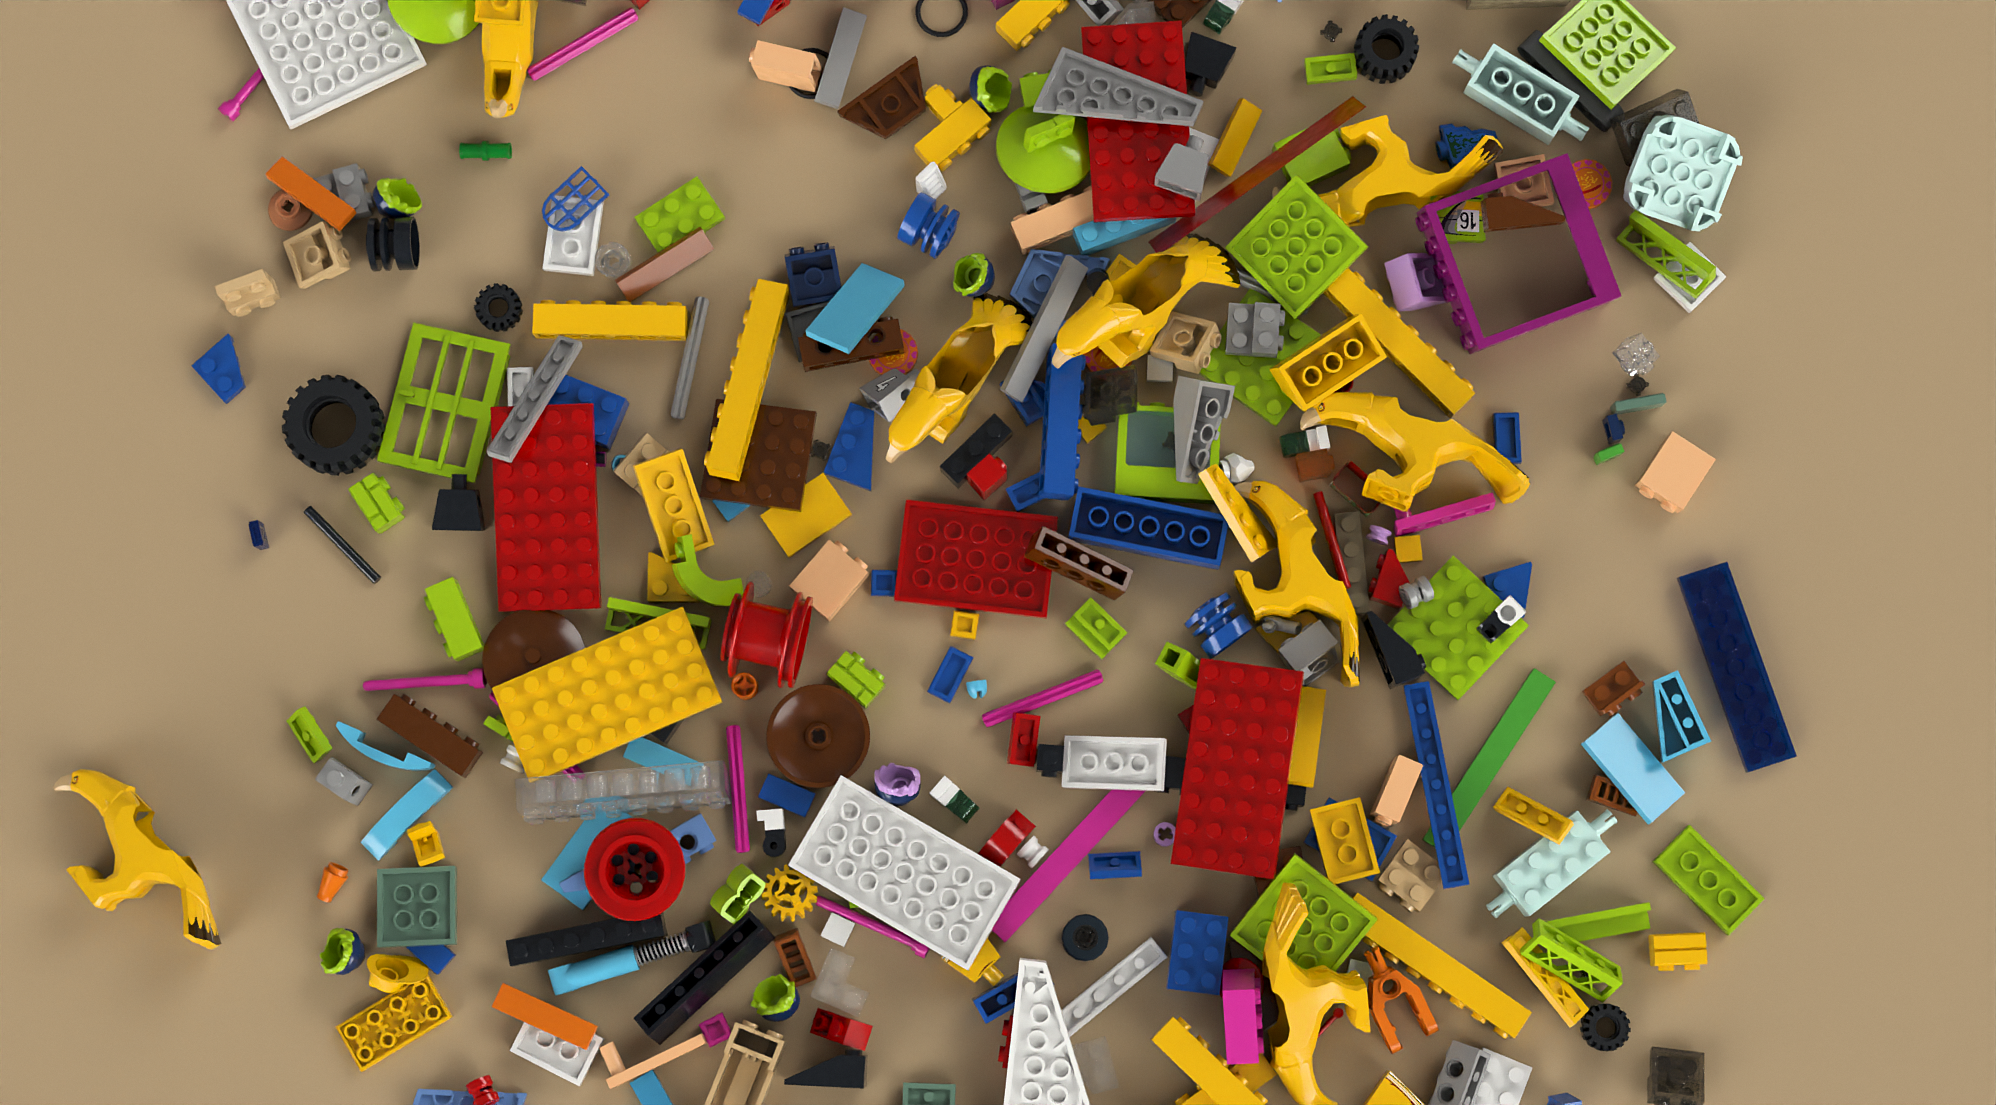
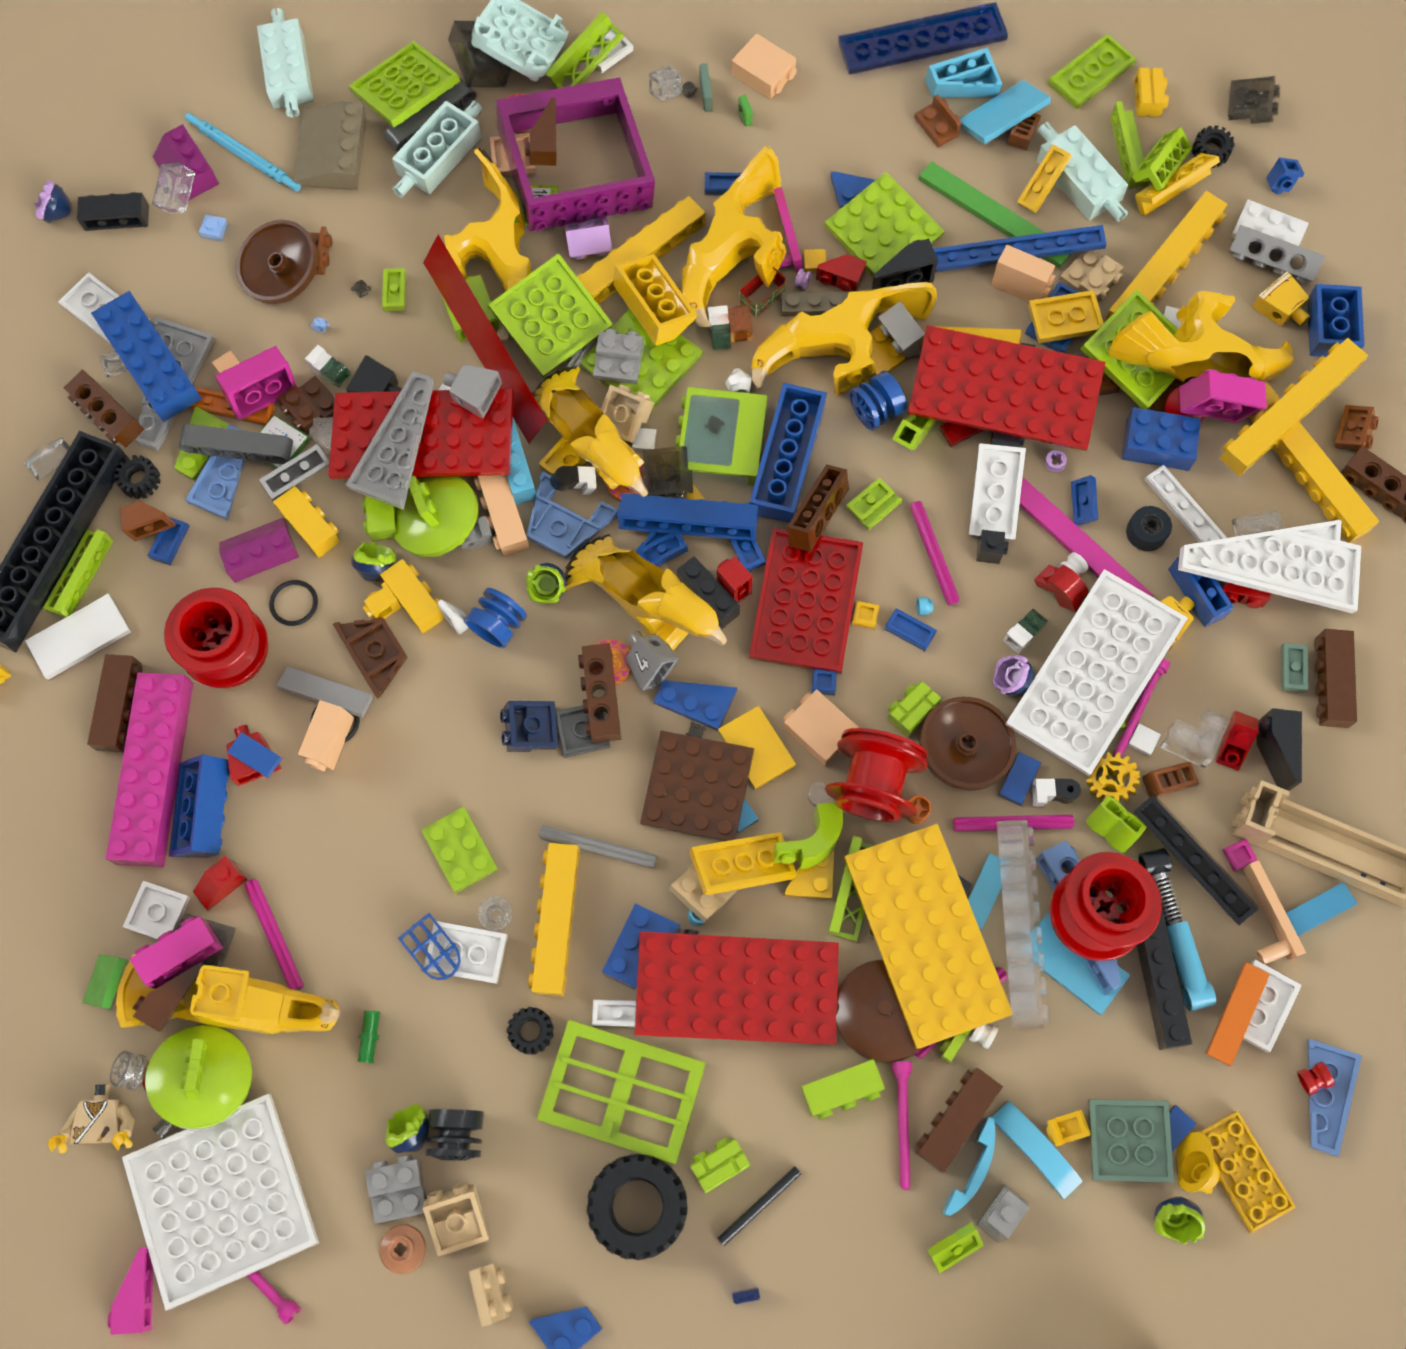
camera: 85 degrees left, 10 degrees down
orange tile [265,156,357,231] -> none
orange cone [316,862,349,903] -> none
black torso [432,474,485,531] -> none
light grey tile [487,335,583,463] -> none
tile [615,227,714,302] -> none
yellow brick [704,279,790,481] -> none
lime hair [751,974,800,1022] -> none
medium azure tile [806,263,905,354] -> none
light grey tile [1000,255,1088,402] -> none
red plate [1007,712,1041,767] -> none
light grey wedge [1173,375,1235,484] -> none
yellow wing [1198,464,1277,562] -> none
yellow tile [1208,98,1262,177] -> none
light grey arm [1262,615,1302,635] -> none
red bar [1313,491,1351,589] -> none
black tyre [1353,14,1419,84] -> none
orange piece [1363,947,1439,1054] -> none
light grey wheel [1399,576,1434,609] -> none
blue rock [1435,123,1498,169] -> none
leg [1476,595,1526,644] -> none
dark blue plate [1602,414,1625,445] -> none

